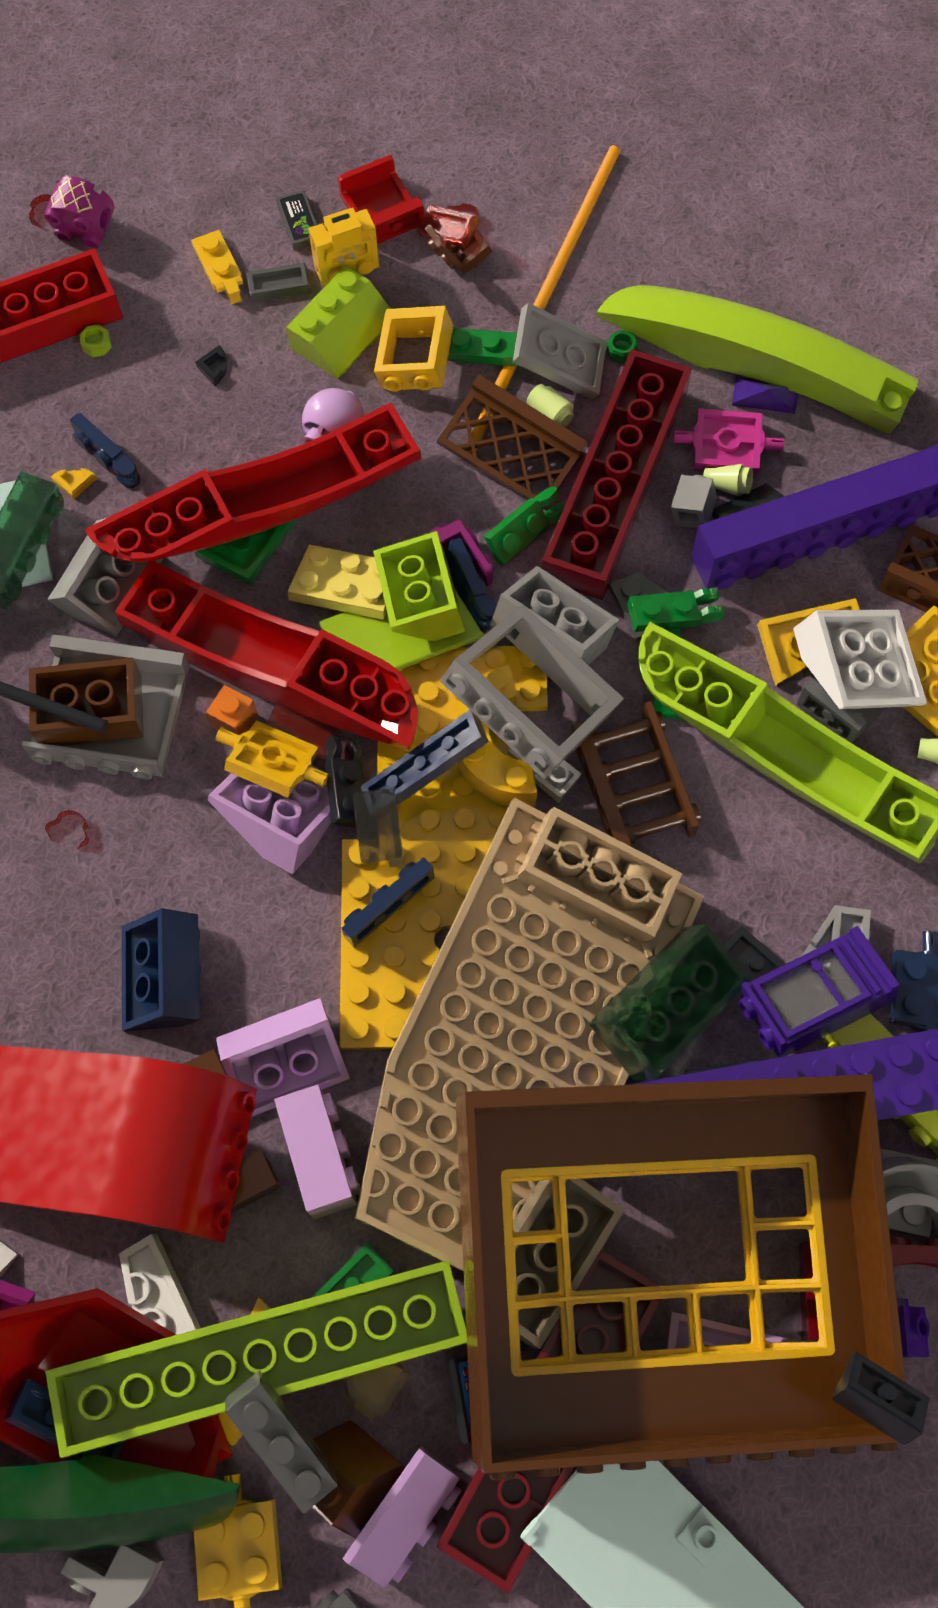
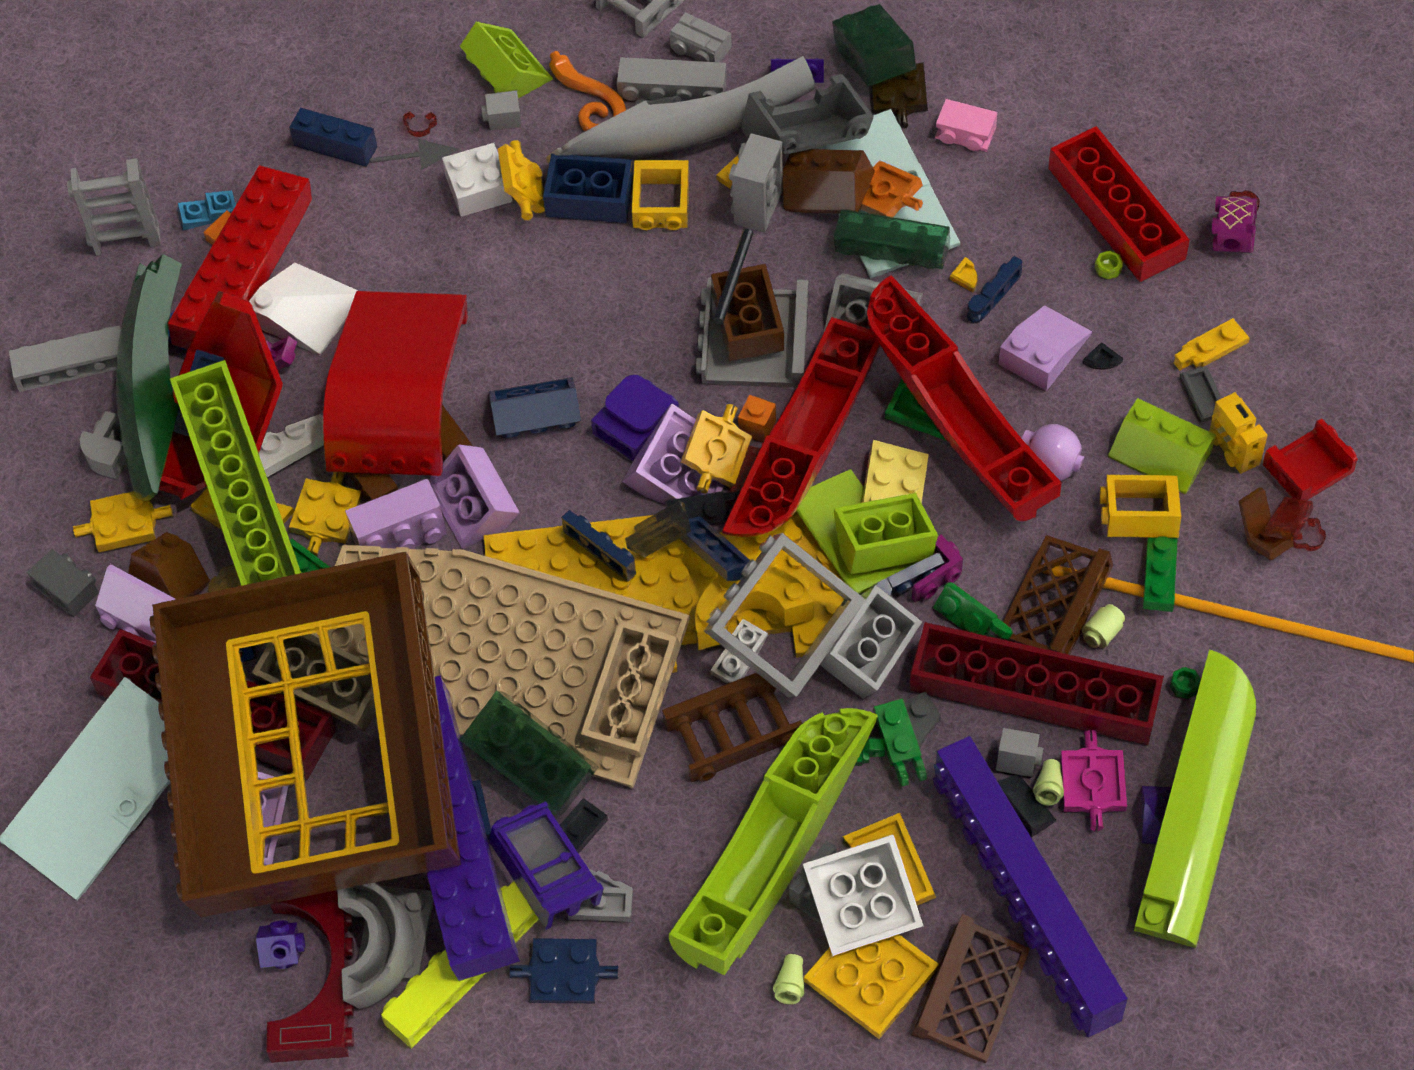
camera: 85 degrees right, 10 degrees down
clear red piece [45,810,89,849] -> none
dark grey brick [225,1370,338,1514] -> none
tile [276,190,317,250] -> none
light grey plate [512,303,607,400] -> none
black slope [832,1351,930,1445] -> none
none -> yellow plate [289,472,362,557]
none -> dark purple brick [591,375,679,461]
none -> lavender slope [999,305,1092,391]

